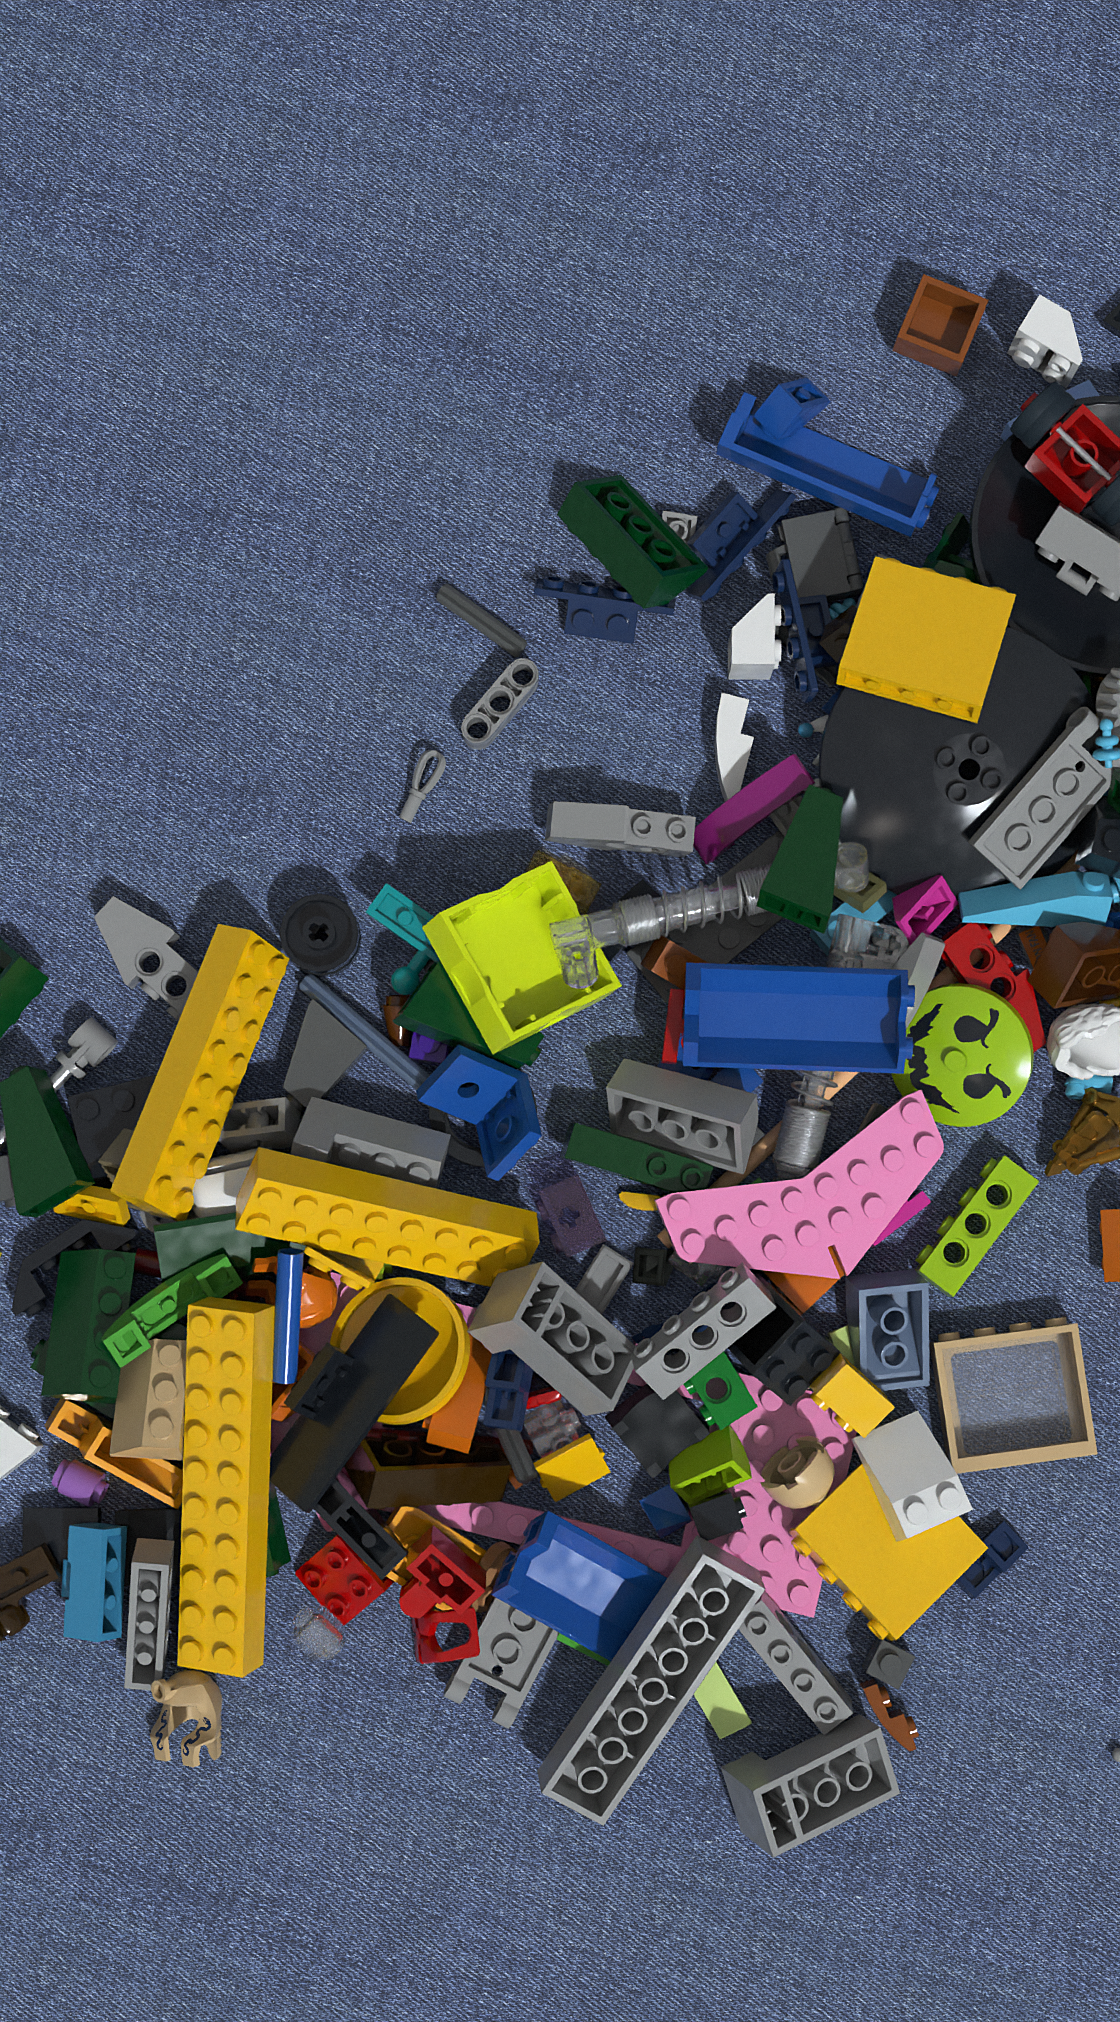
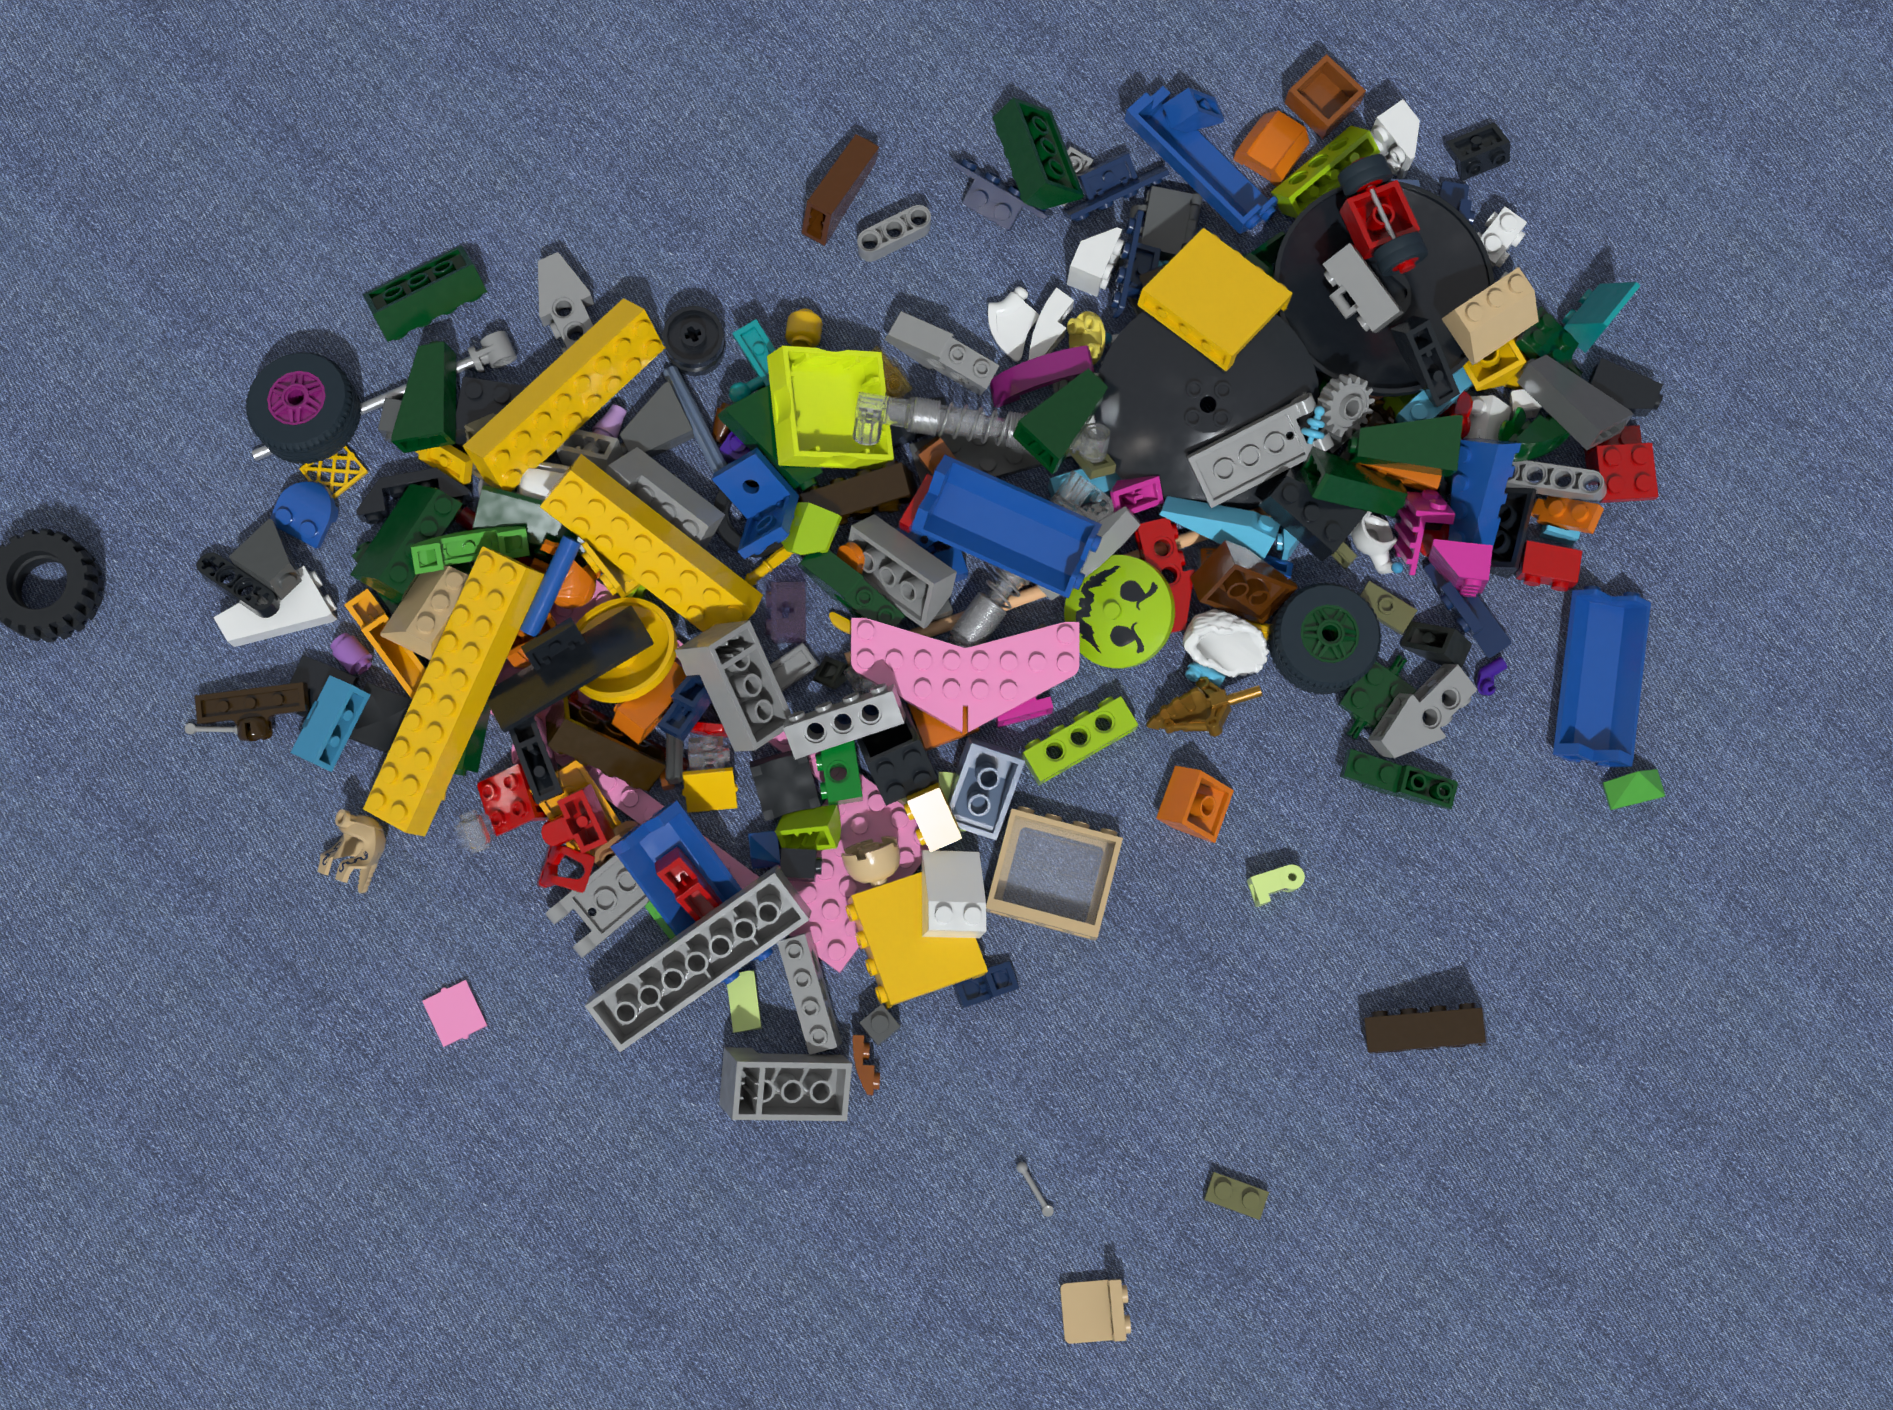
camera: 15 degrees right, 5 degrees down
light grey brick [124,1538,174,1691] -> none
light grey piece [399,750,446,823] -> none
dark grey axle [436,583,527,657] -> none
none -> bright pink piece [422,980,488,1047]
none -> lavender cone [592,404,626,438]
none -> red slope [655,846,723,921]
none -> yellow piece [745,546,794,586]
none -> lime slope [781,502,842,555]
none -> yellow head [785,308,823,348]
none -> dark brown wedge [797,461,918,526]
none -> reddish brown slope [801,134,879,246]
none -> orange tile [837,542,865,574]
none -> white arm [988,286,1039,362]
none -> light yellow dish [1067,311,1105,365]
none -> orange slope [1233,110,1310,187]
none -> lime brick [1271,125,1380,218]

